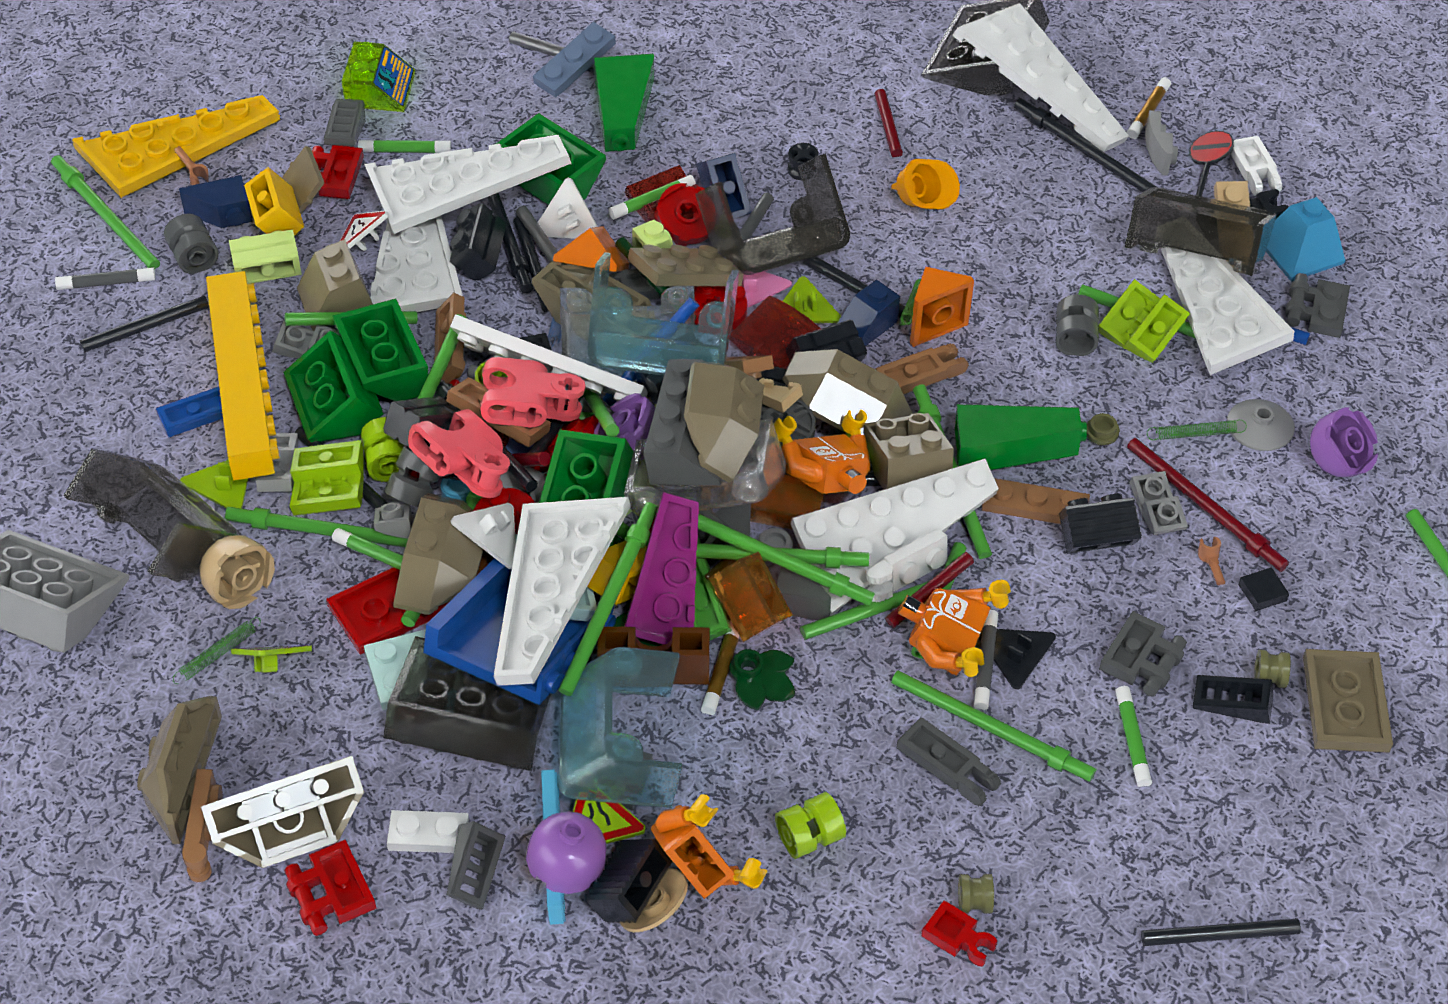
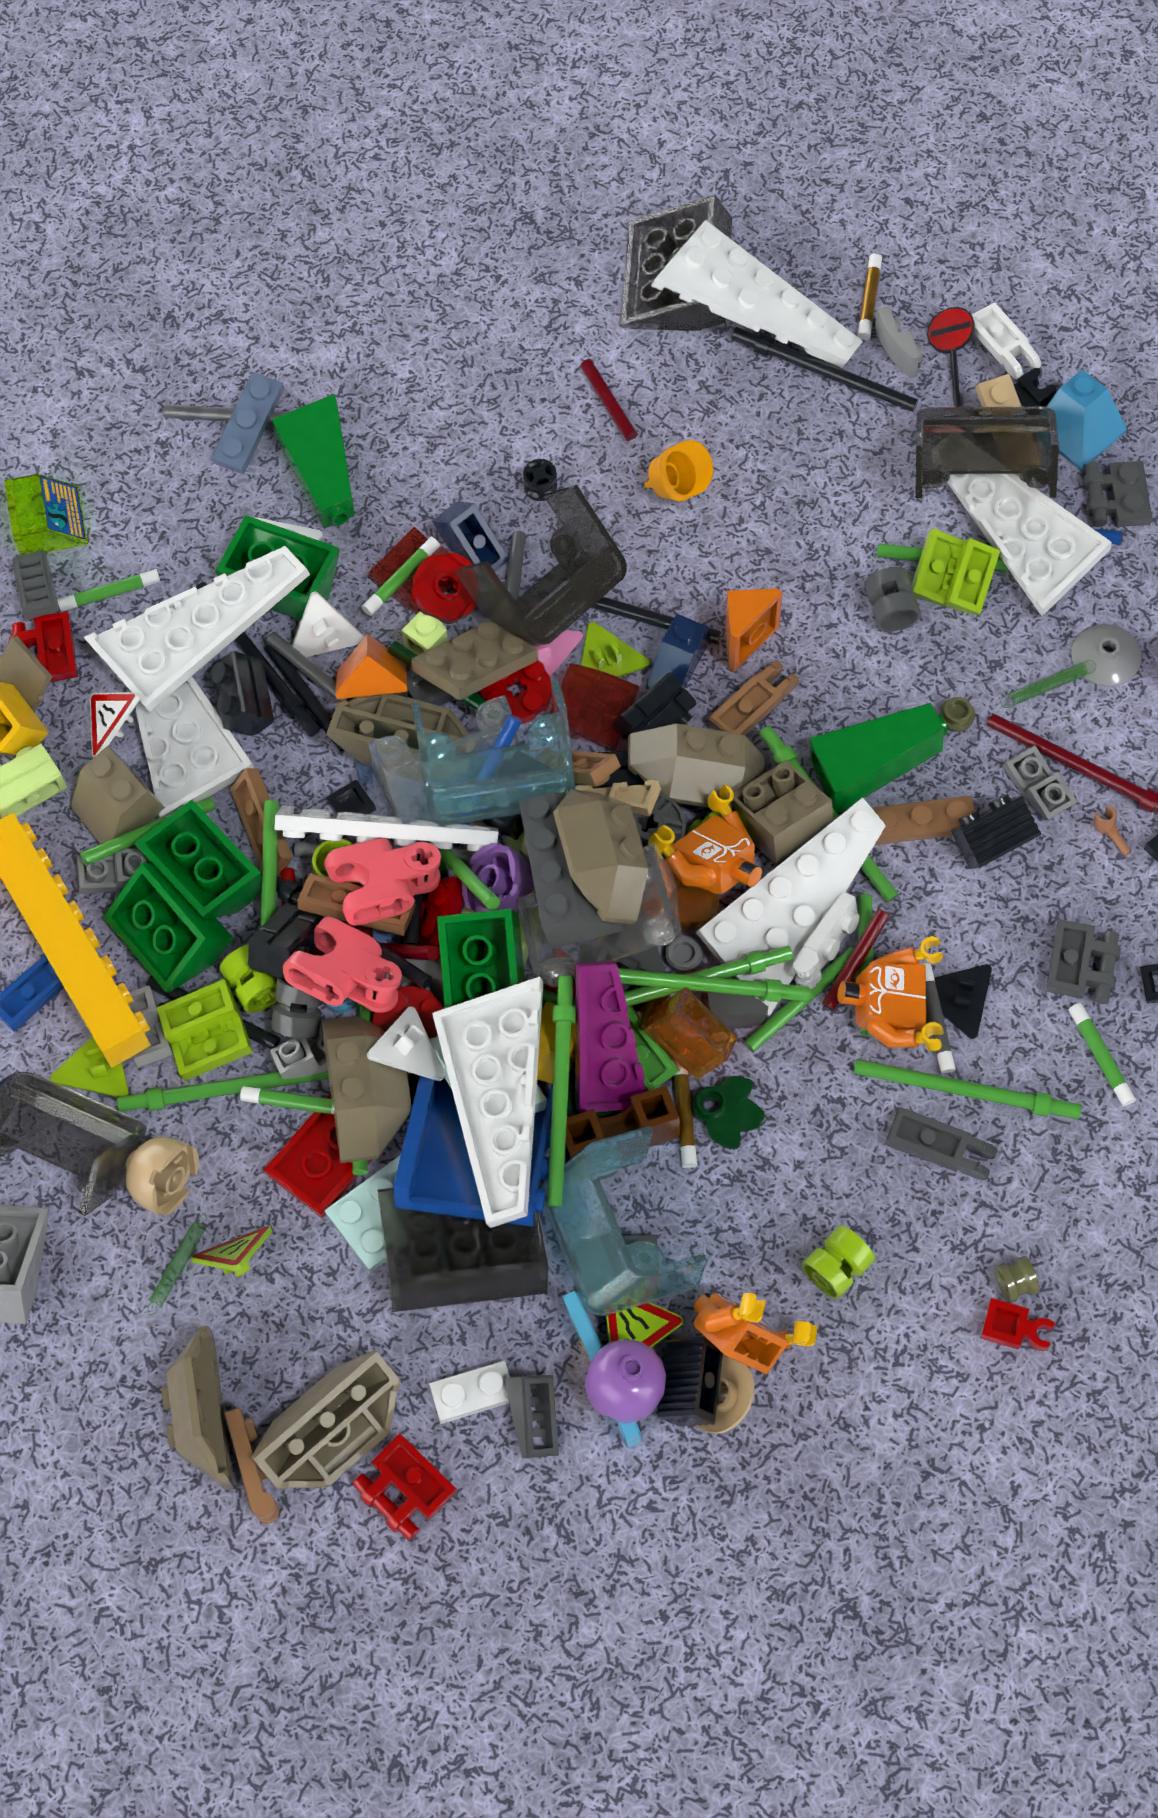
camera: 15 degrees left, 15 degrees up
bright green piece [900,279,921,325] -> none

